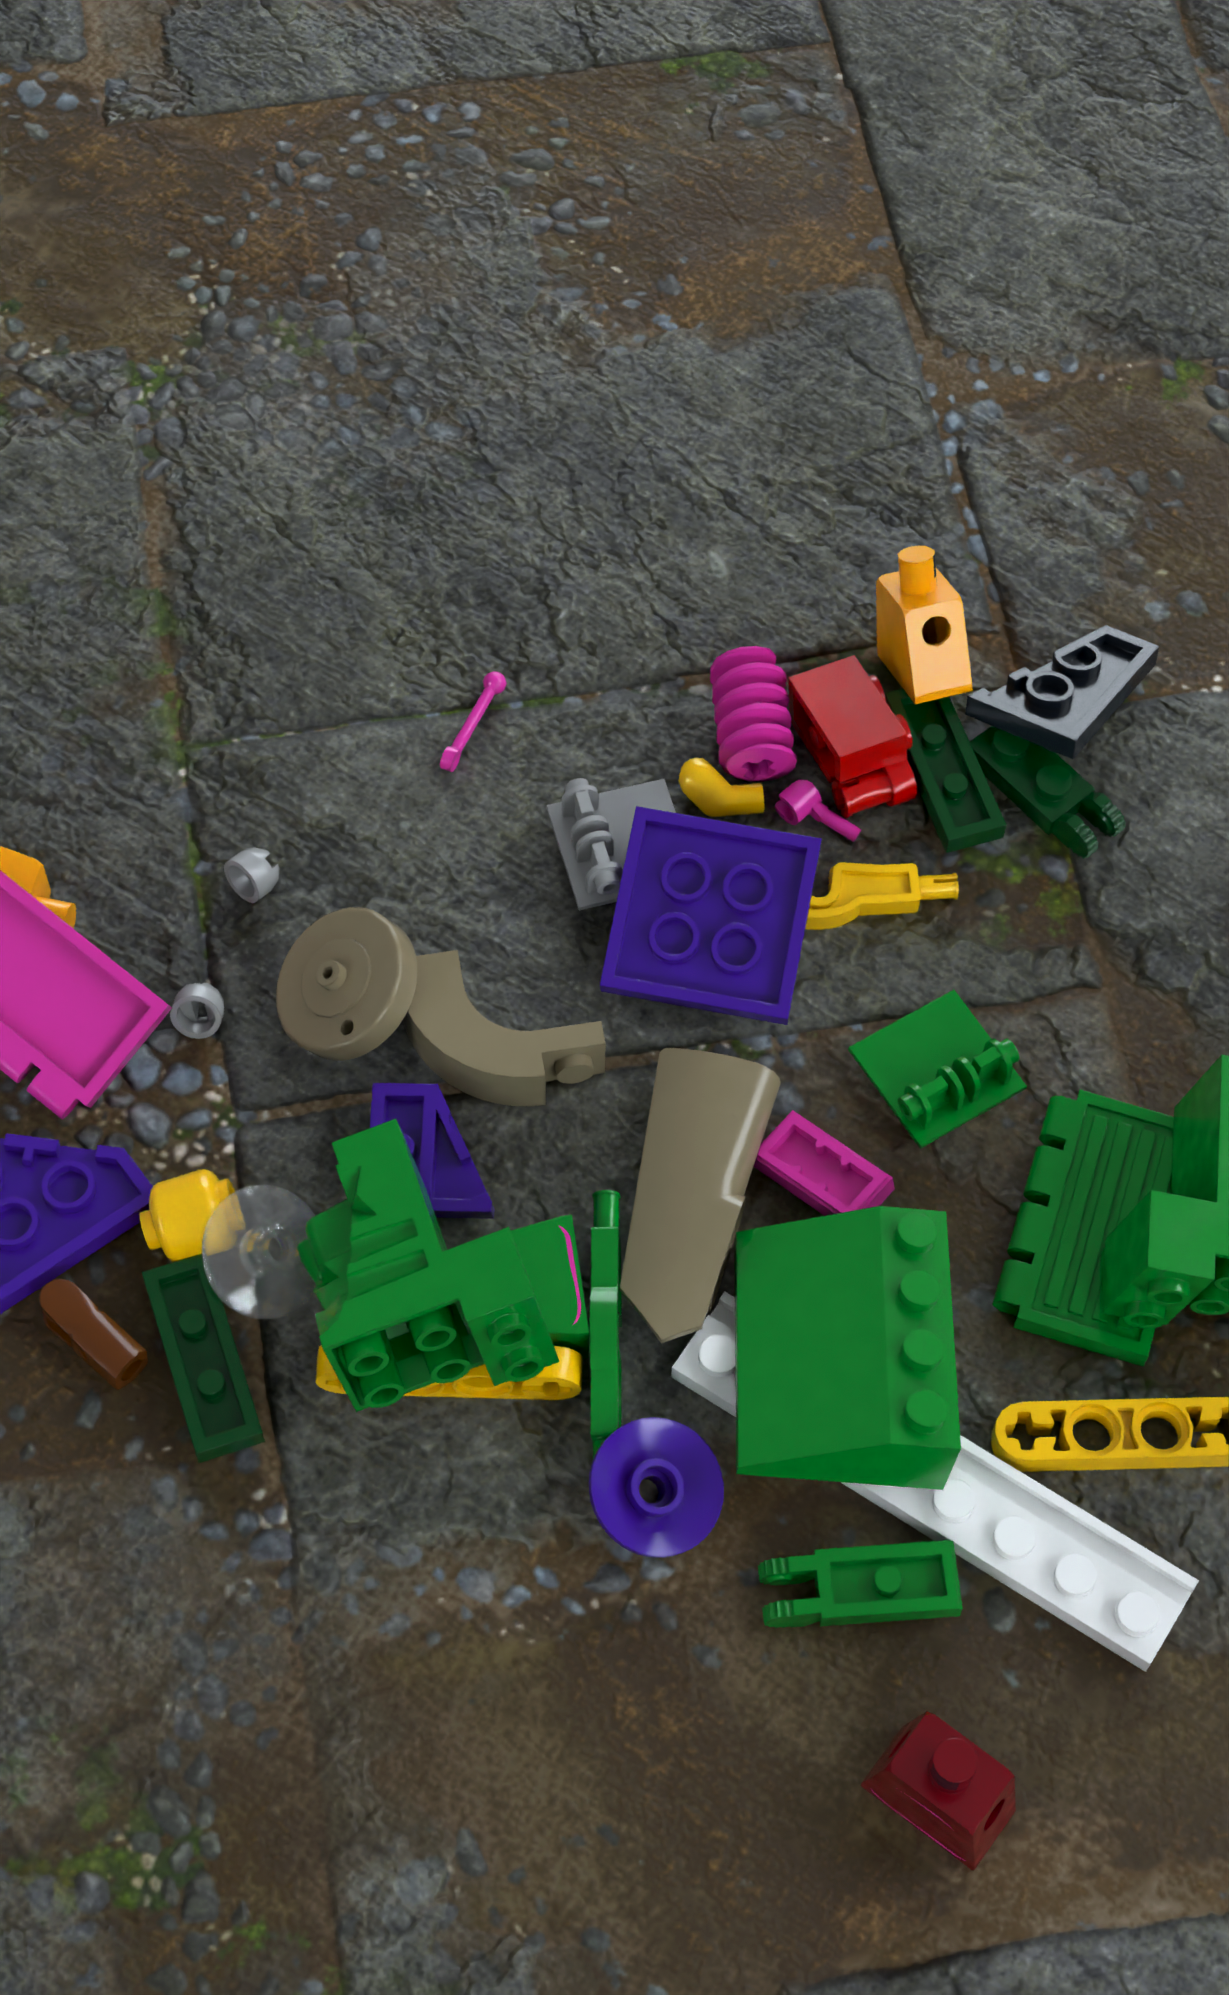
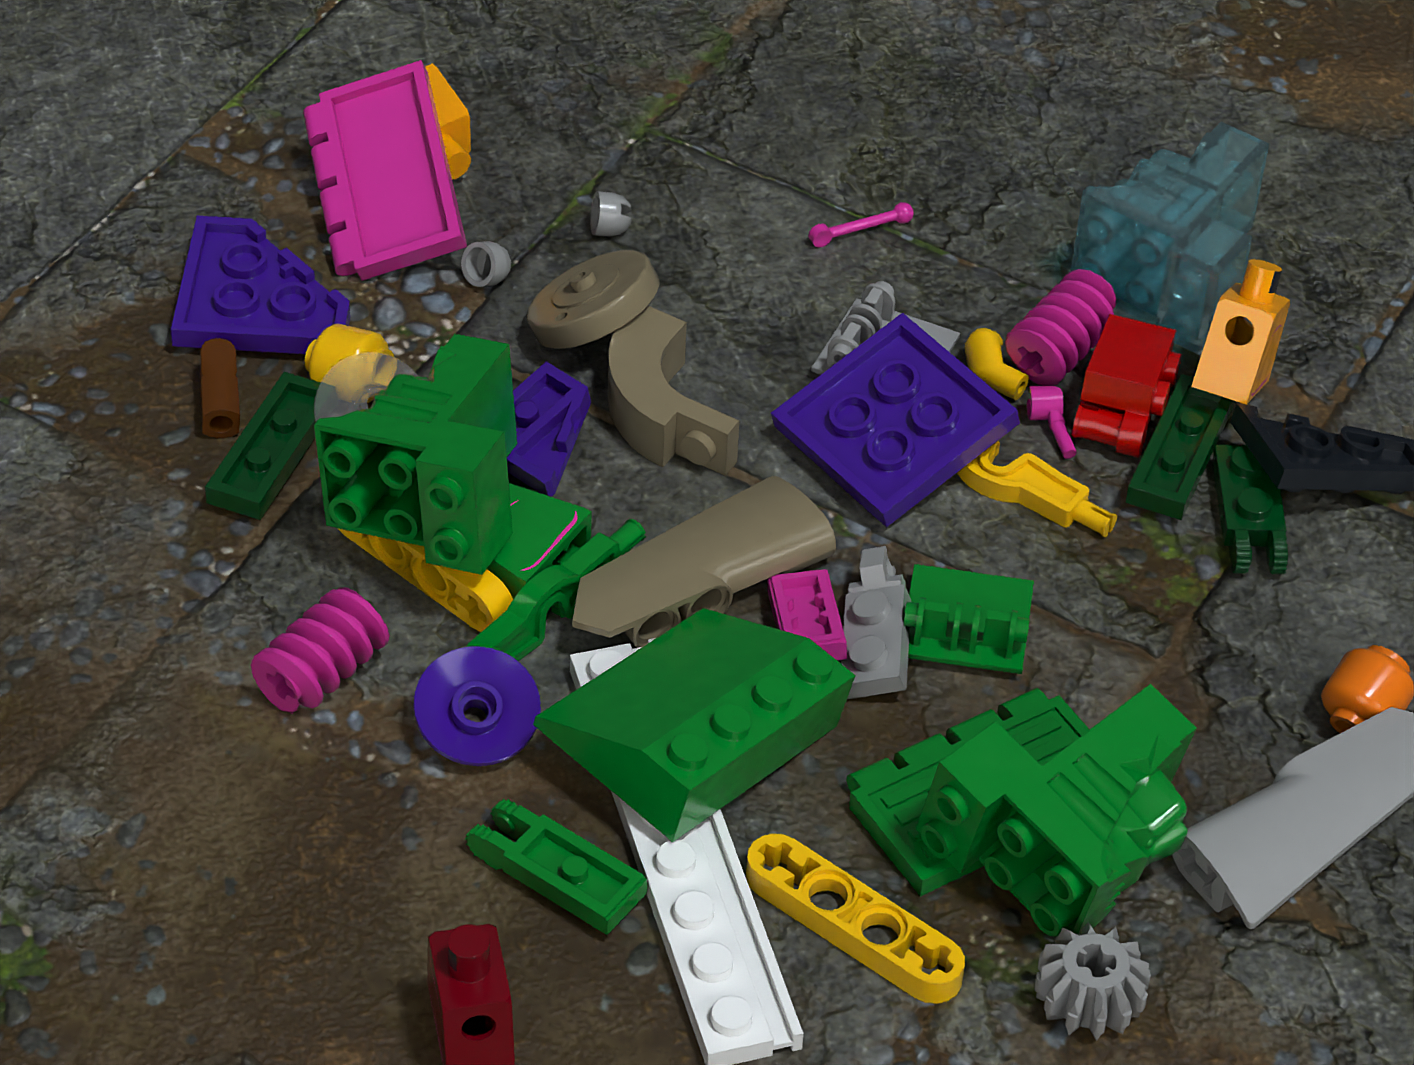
camera: 40 degrees right, 15 degrees down
none -> dark pink piece [250,587,390,713]
none -> light grey hinge [841,546,911,699]
none -> clear light blue brick [1071,122,1269,356]

